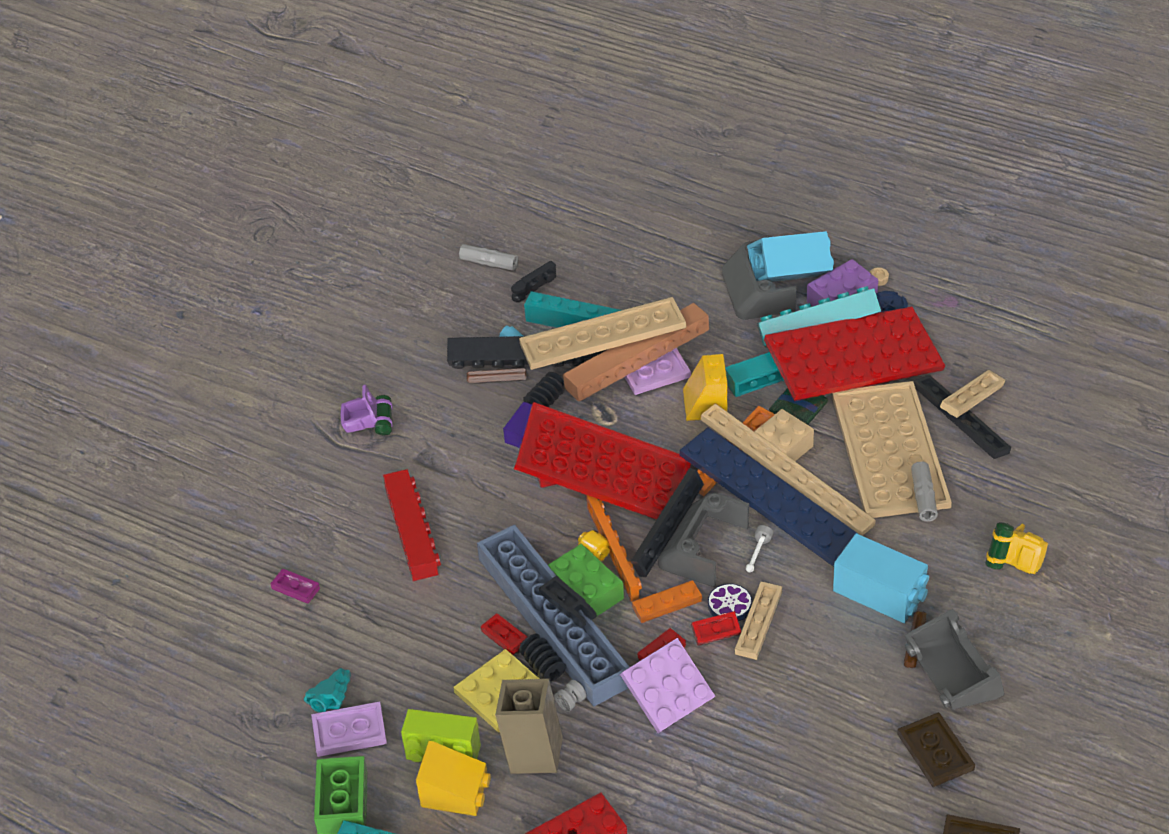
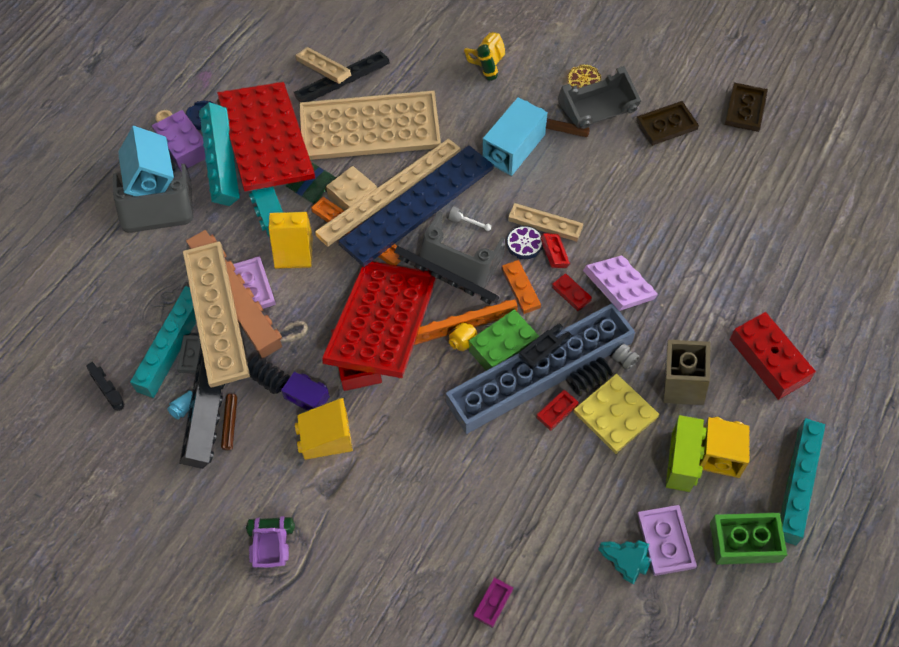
camera: 90 degrees left, 15 degrees up
red brick [383,469,441,581] -> none
light grey axle [459,244,518,271] -> none
light grey axle [911,461,938,522] -> none
none -> yellow slope [295,398,353,460]
none -> clear yellow tile [568,64,601,88]

